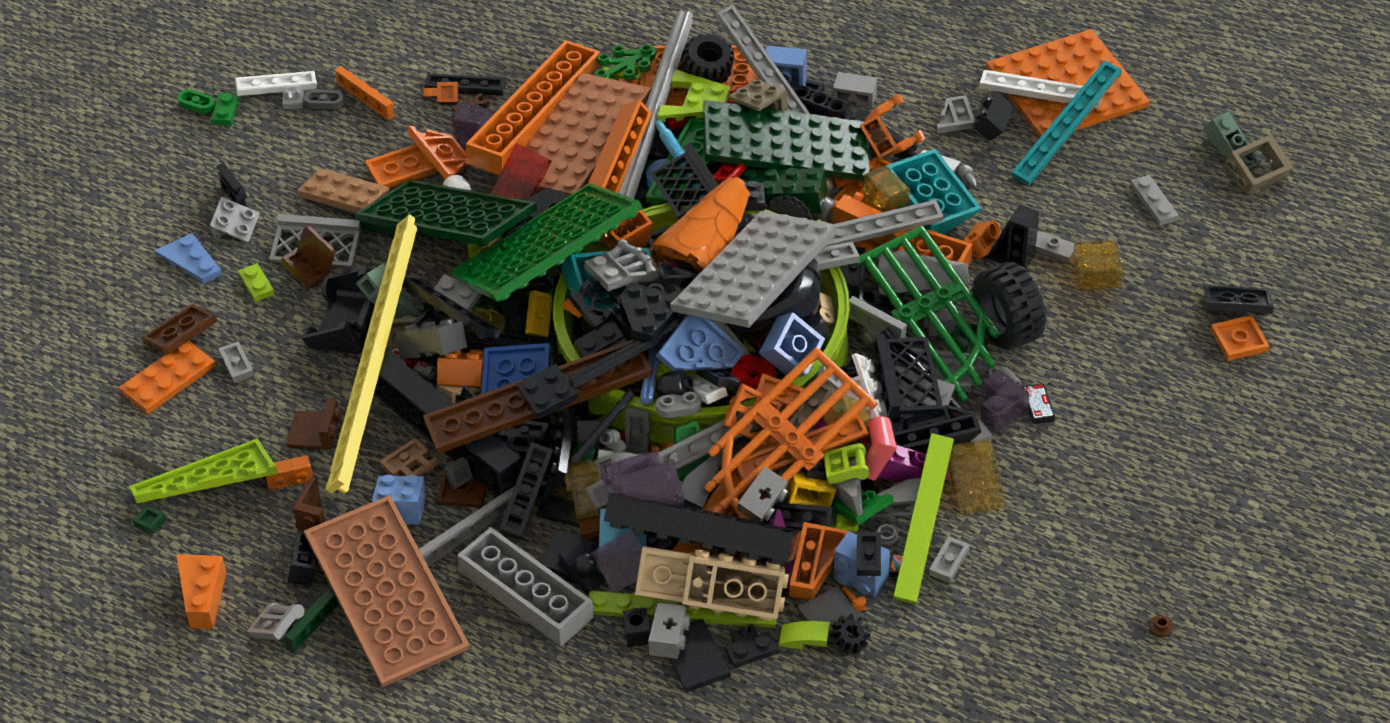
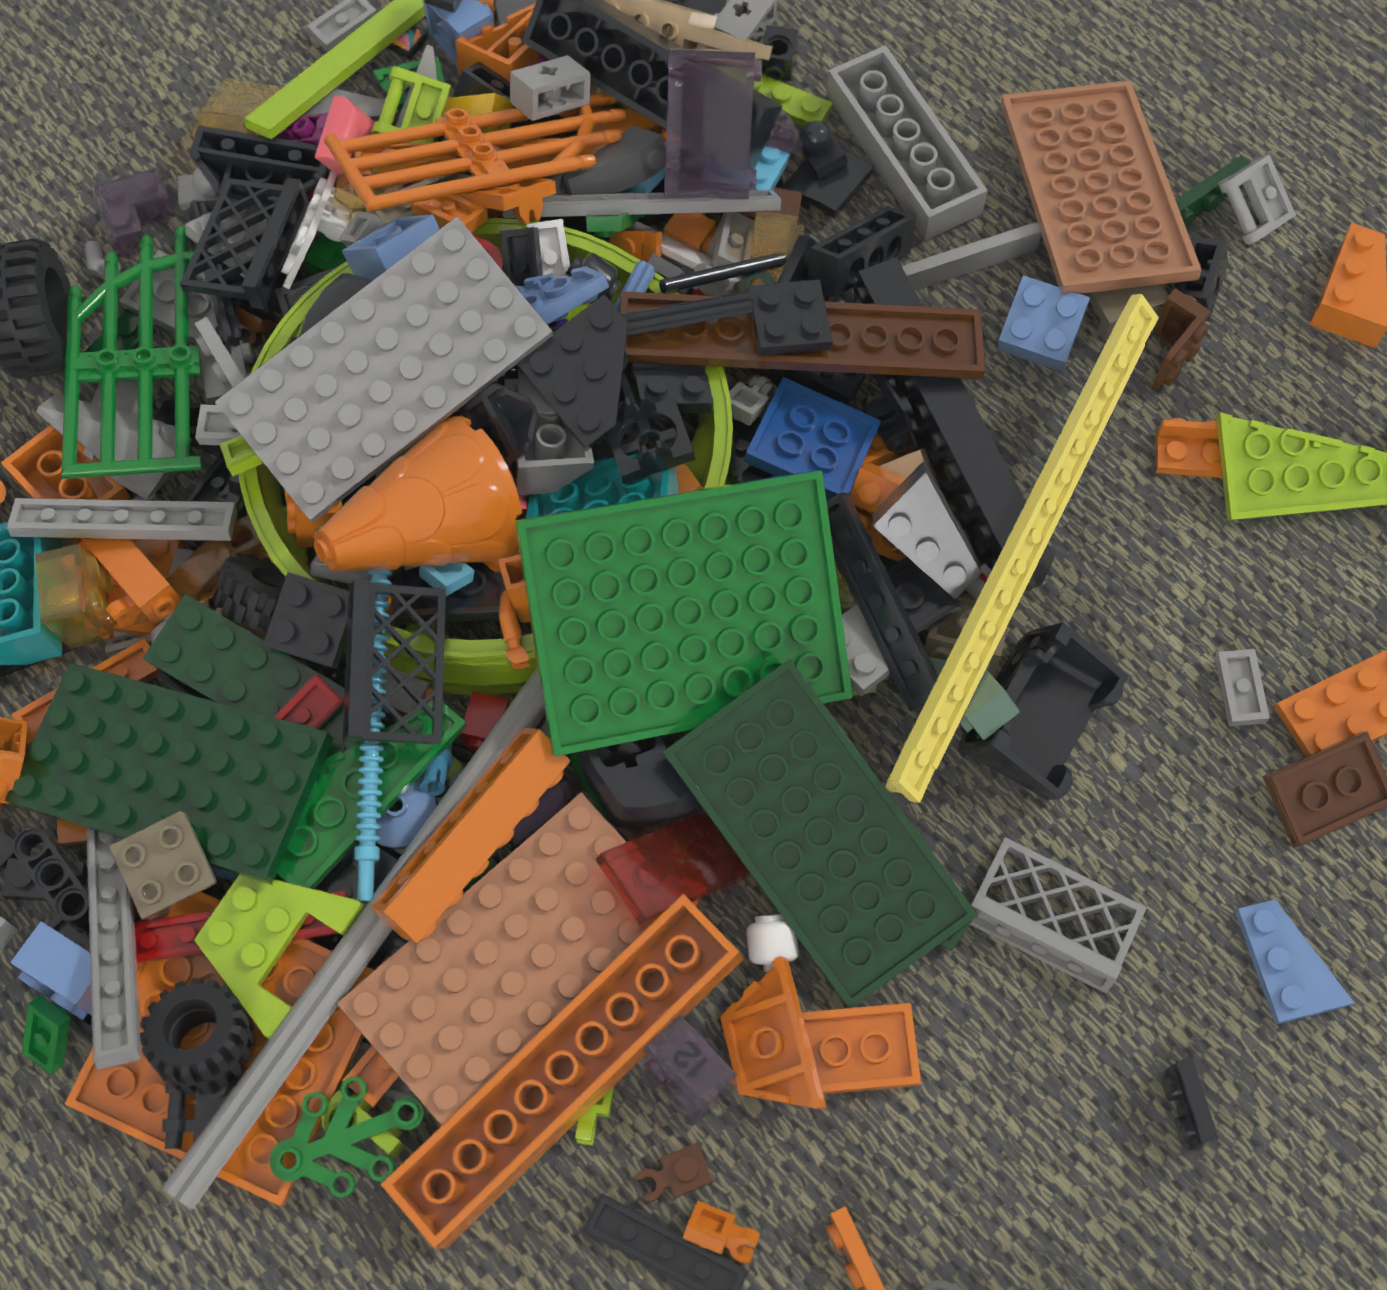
camera: 160 degrees left, 20 degrees up
light grey hinge [209,196,260,243] -> none
lime plate [238,263,275,302] -> none
reddish brown bracket [280,226,335,289] -> none
reddish brown bracket [287,398,342,450] -> none
medium nougat plate [297,168,390,213] -> none
medium nougat plate [379,438,439,476] -> none
light grey plate [584,239,659,291] -> none
light grey plate [656,392,701,418] -> none
tile [1022,383,1055,424] -> none

